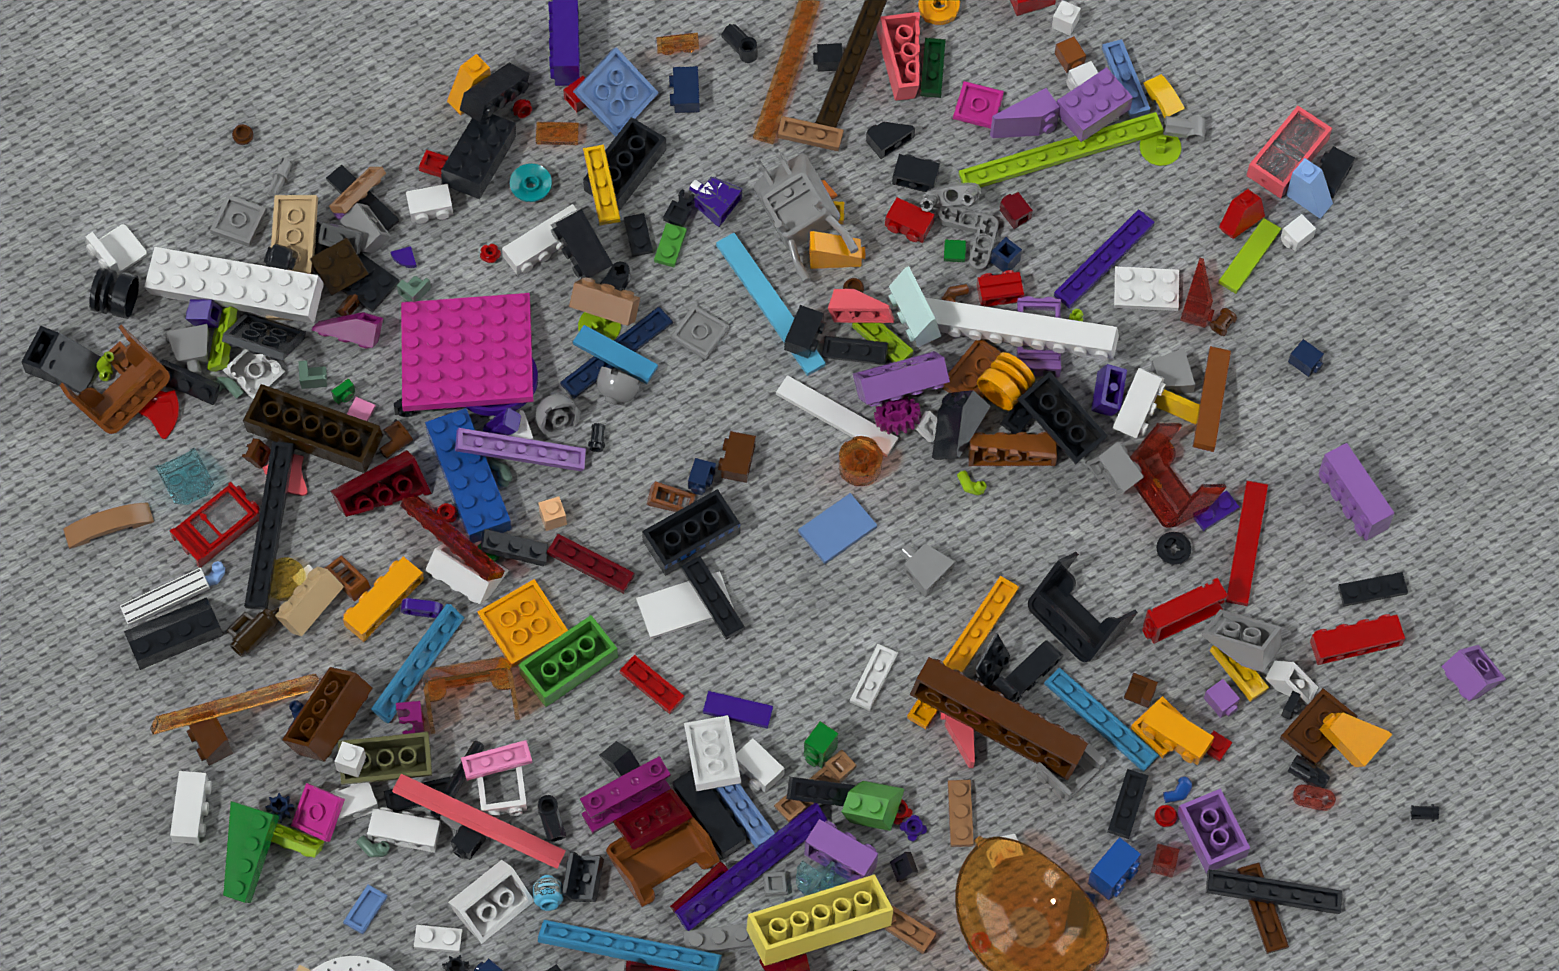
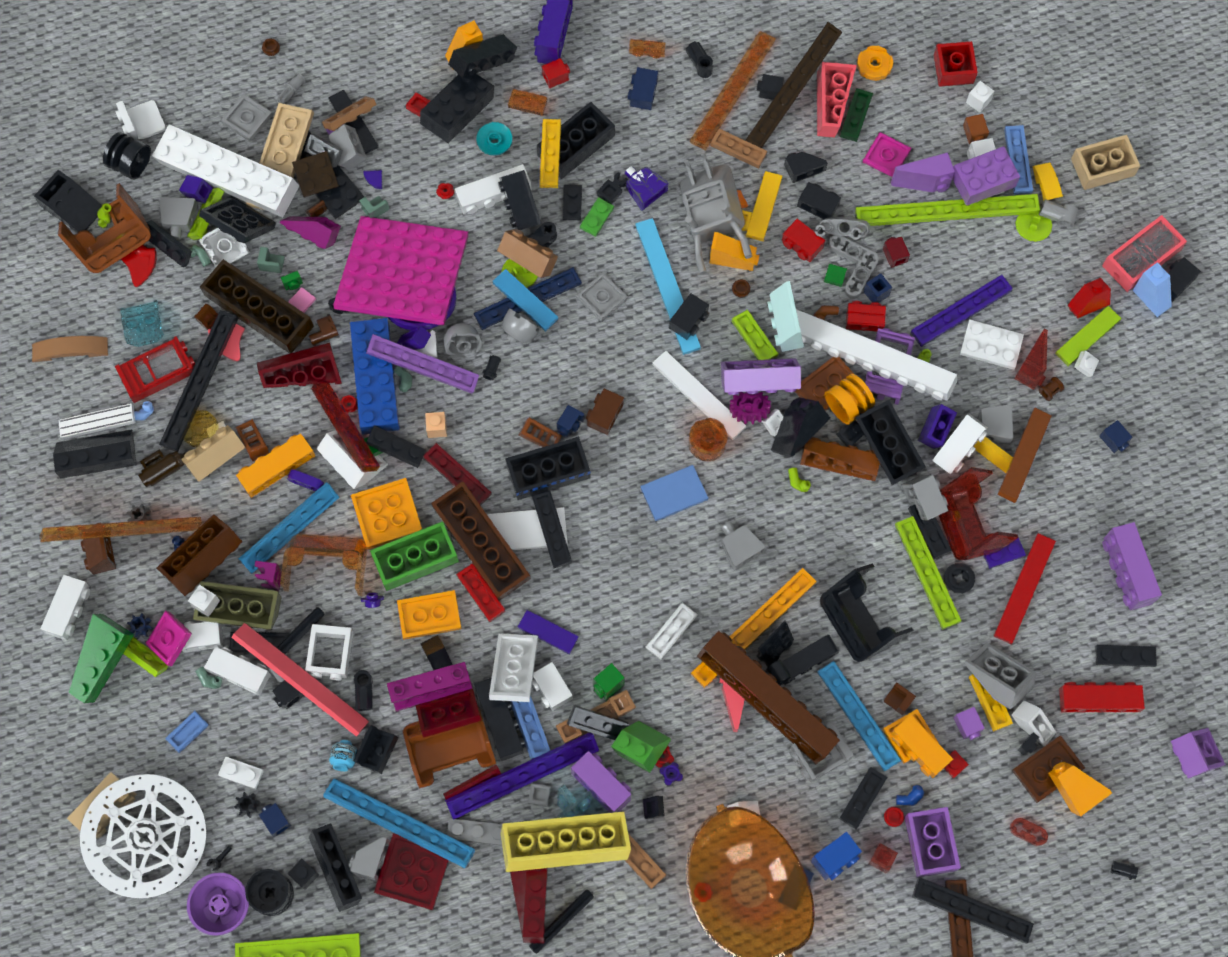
camera: 15 degrees right, 5 degrees up
black head [264,244,297,270] -> none
white brick [406,184,453,224] -> none
white slope [448,860,534,944] -> none
bright pink tile [461,740,533,781] -> none
red plate [512,99,532,119] -> none
medium blue plate [573,47,659,137] -> none
black tile [822,336,889,365] -> none
coral slope [828,289,895,323] -> none
medium nougat plate [948,780,974,847] -> none
red door [1142,577,1228,644] -> none
white brick [1281,214,1316,252] -> none
black hinge [1287,755,1330,790] -> none
none -> dark grey gear [127,504,152,529]
none -> dark purple plate [361,592,384,608]
none -> light orange plate [397,590,462,640]
none -> reddish brown brick [431,481,531,601]
none -> yellow tile [746,171,782,241]
none -> lime plate [895,516,961,630]
none -> black plate [908,504,952,560]
none -> tan brick [1071,135,1140,190]
none -> white plate [1074,350,1099,377]

